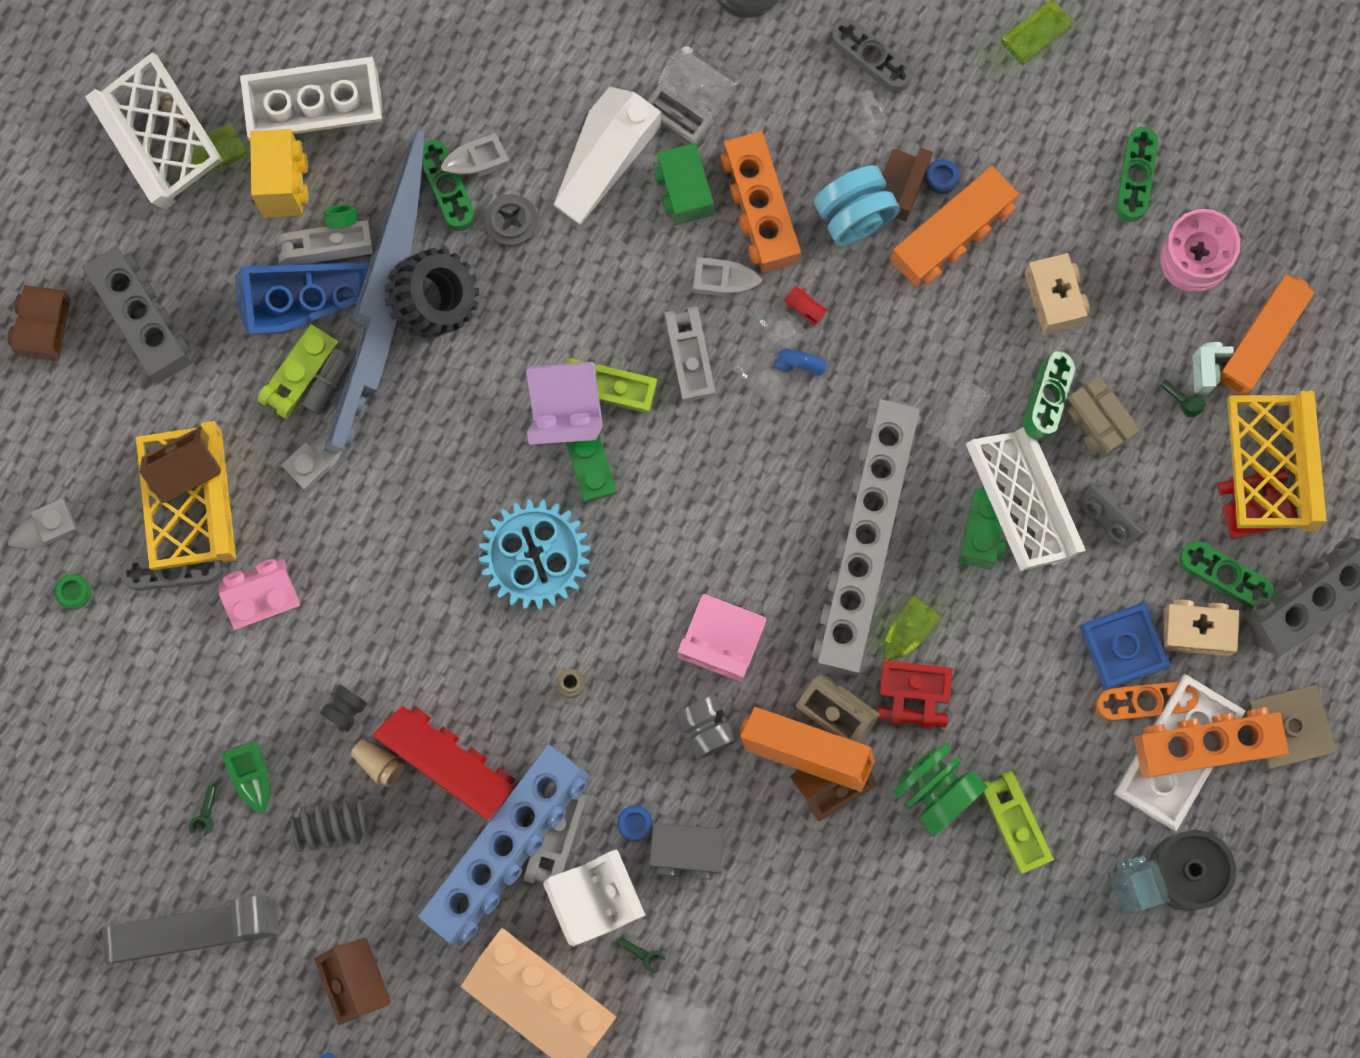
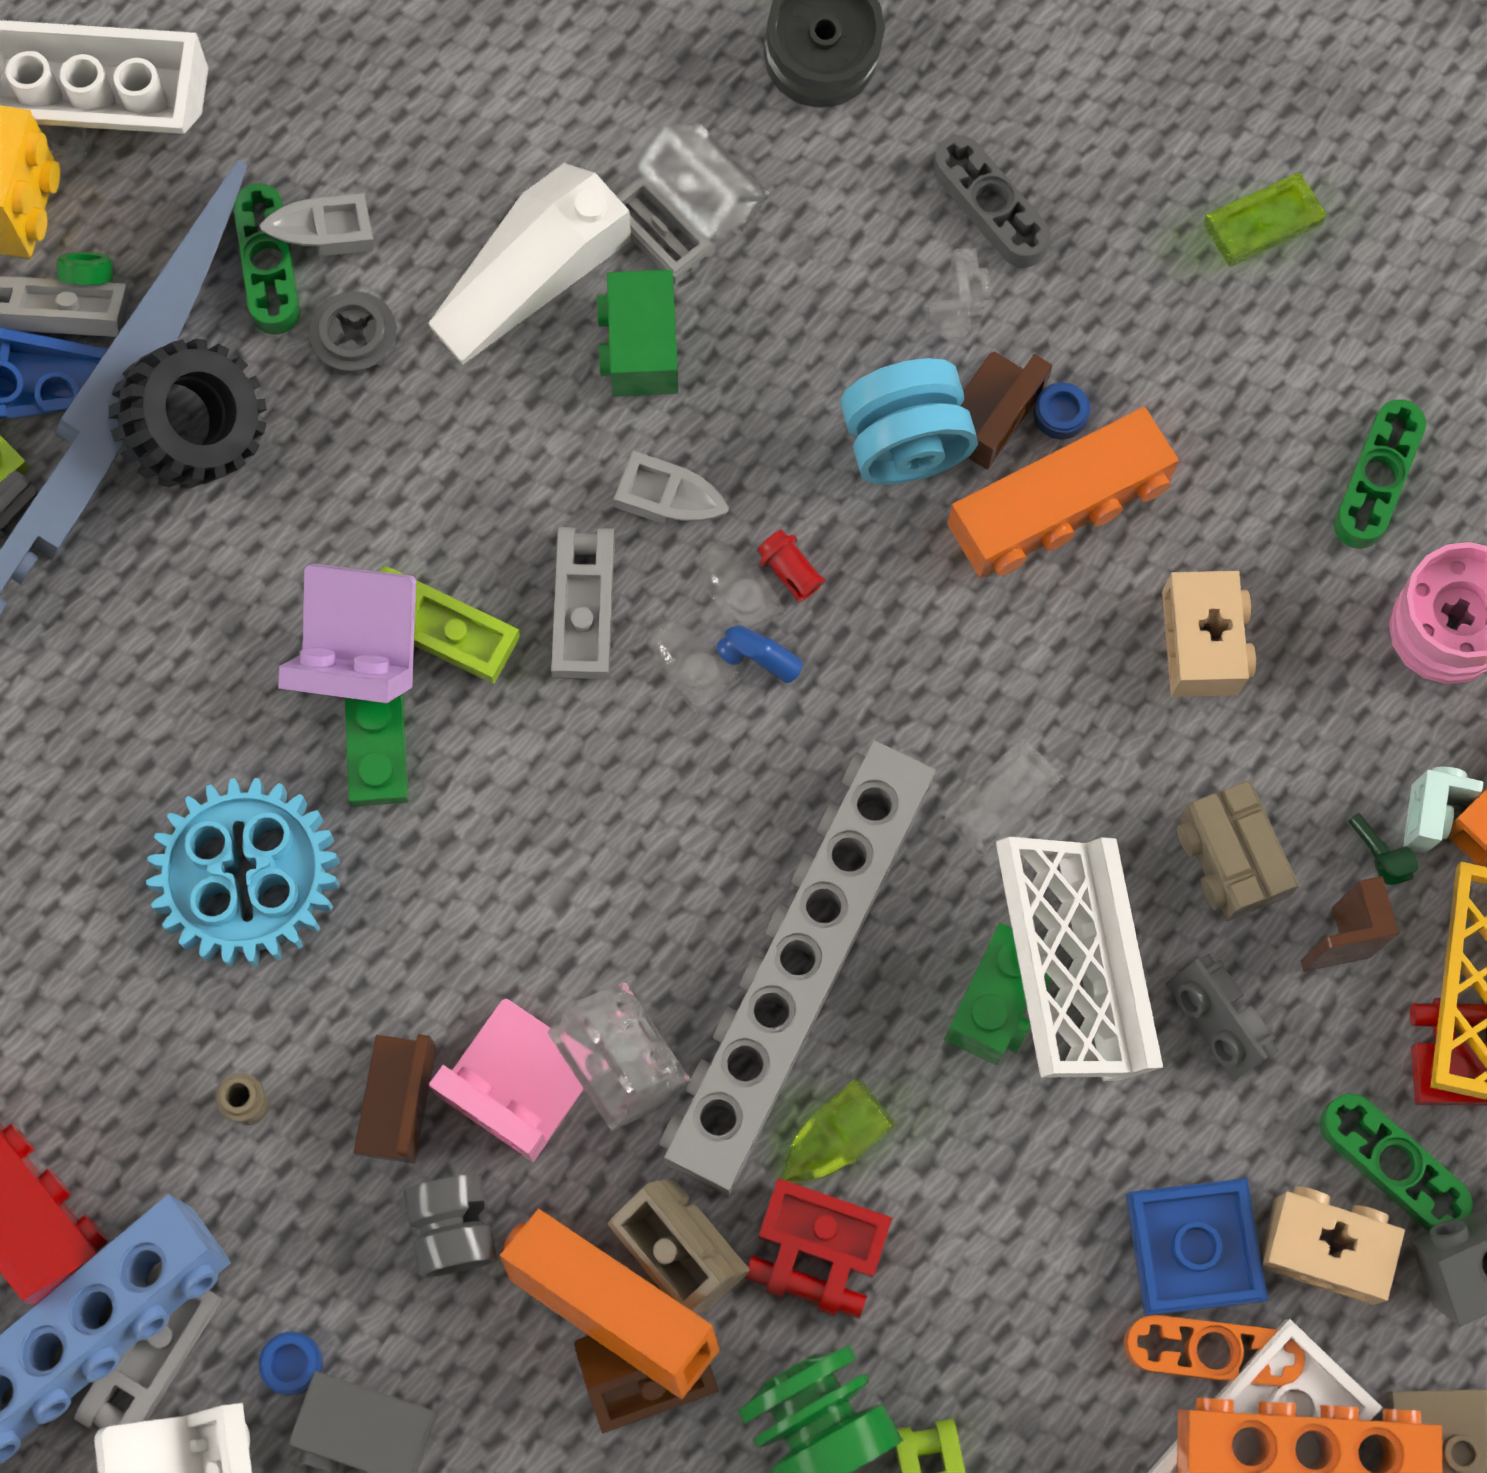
camera: 10 degrees right, 5 degrees down
orange brick [719,131,801,274] -> none
green beam [1023,351,1075,440] -> none
none -> reddish brown panel [353,1034,436,1164]
none -> clear brick [547,982,690,1131]
none -> reddish brown panel [1300,876,1399,972]

